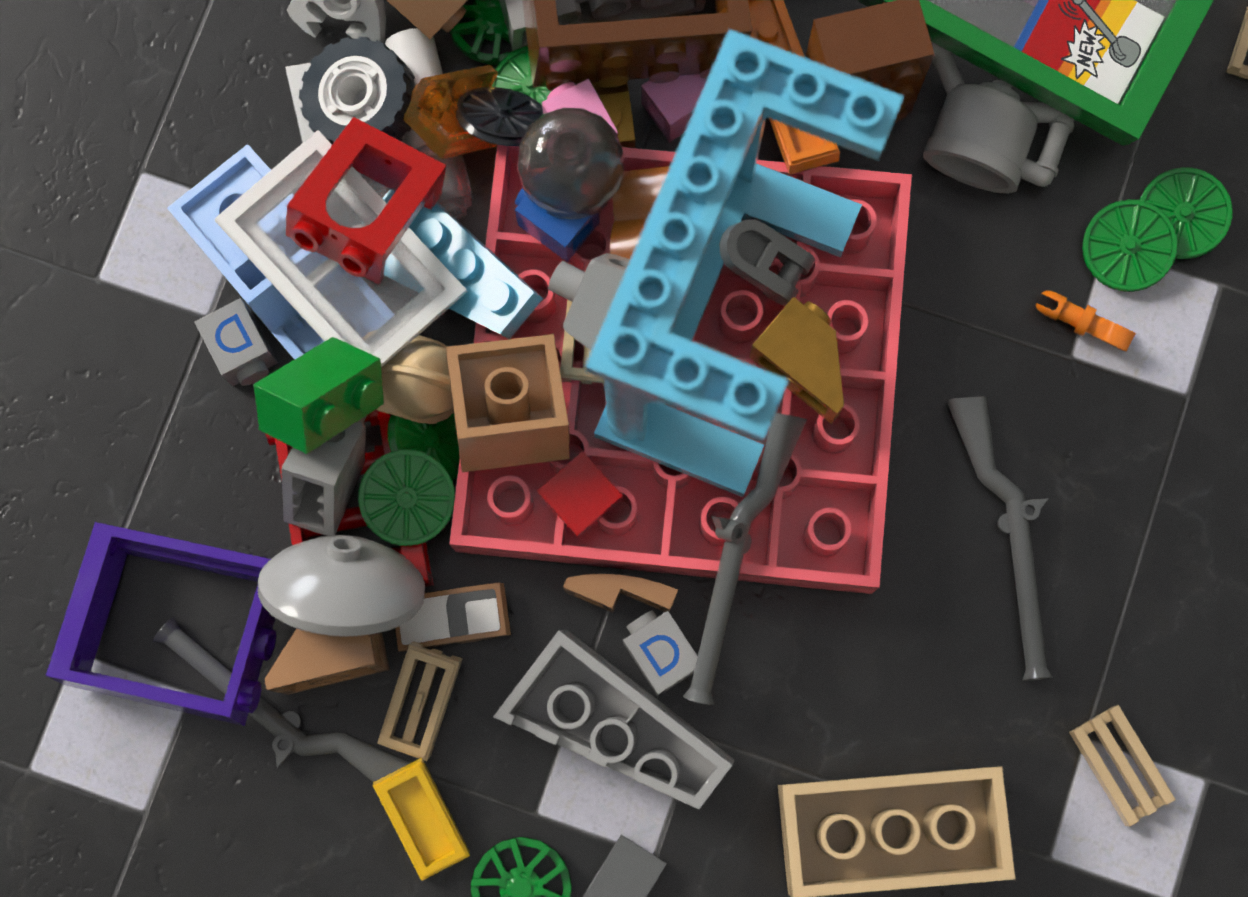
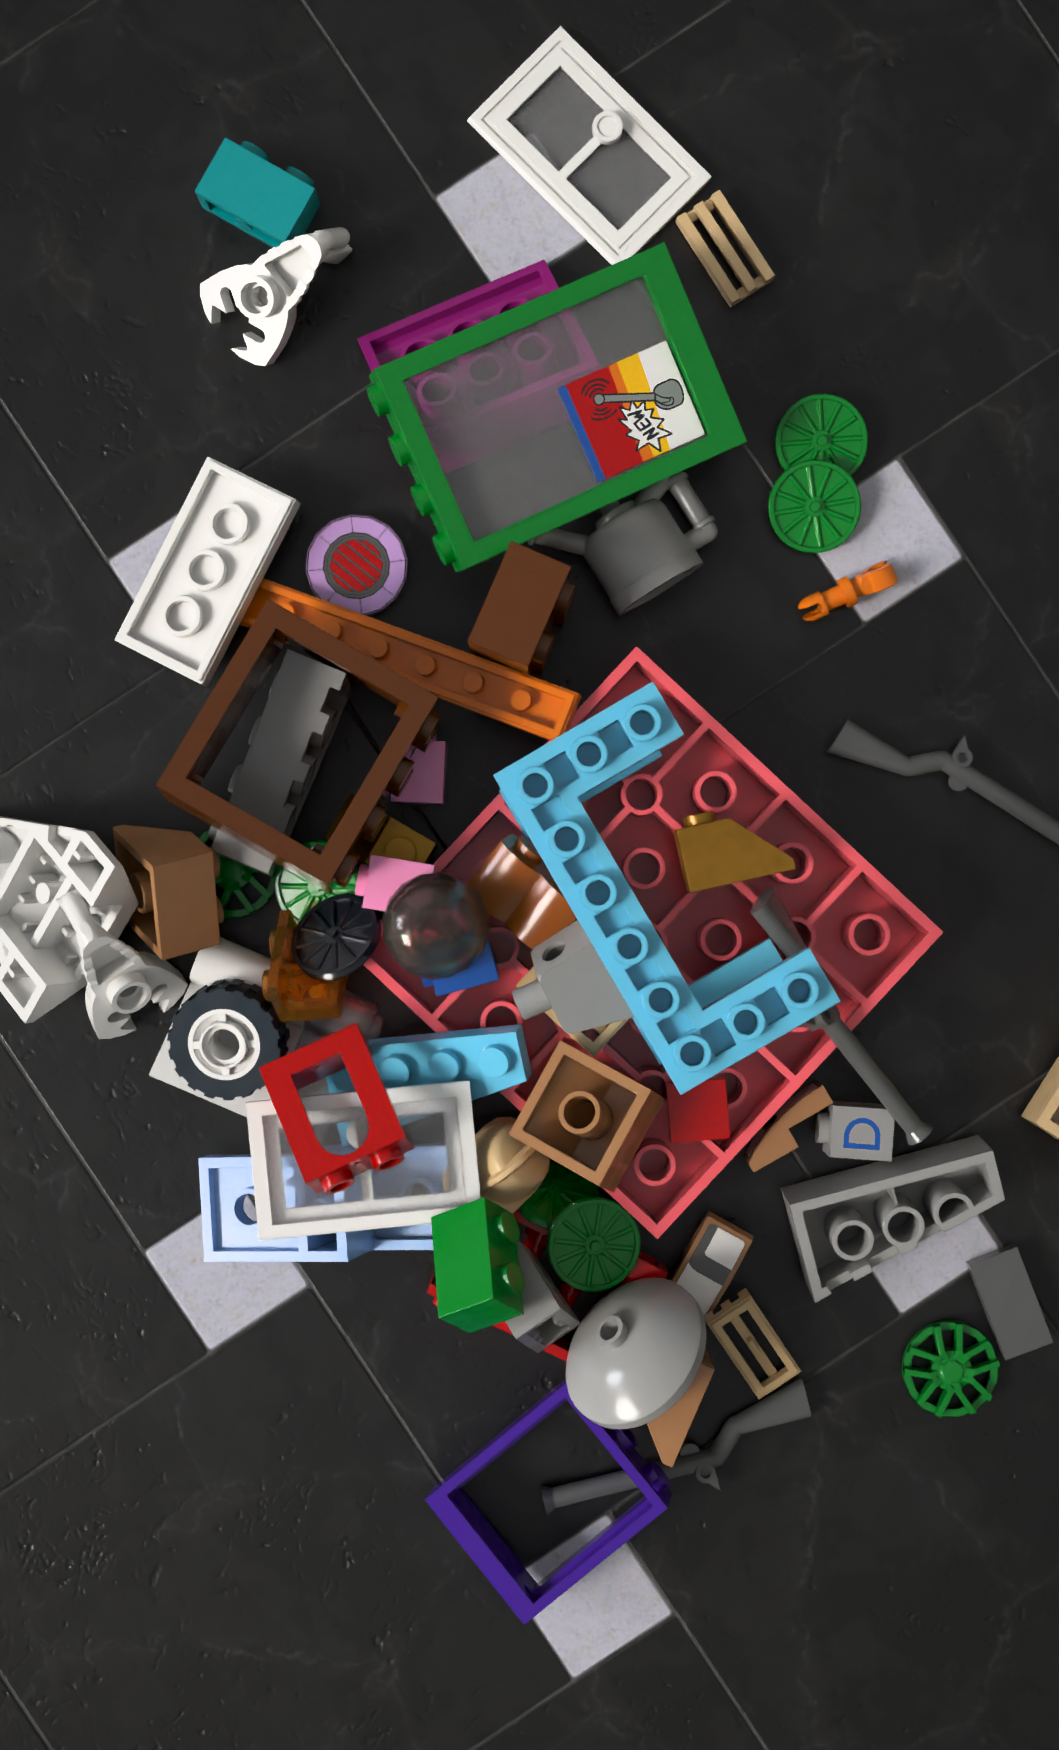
camera: 55 degrees left, 10 degrees up
light grey brick [194,298,278,386] -> none
yellow tile [373,758,470,881] -> none
dark grey plate [719,220,815,306] -> none

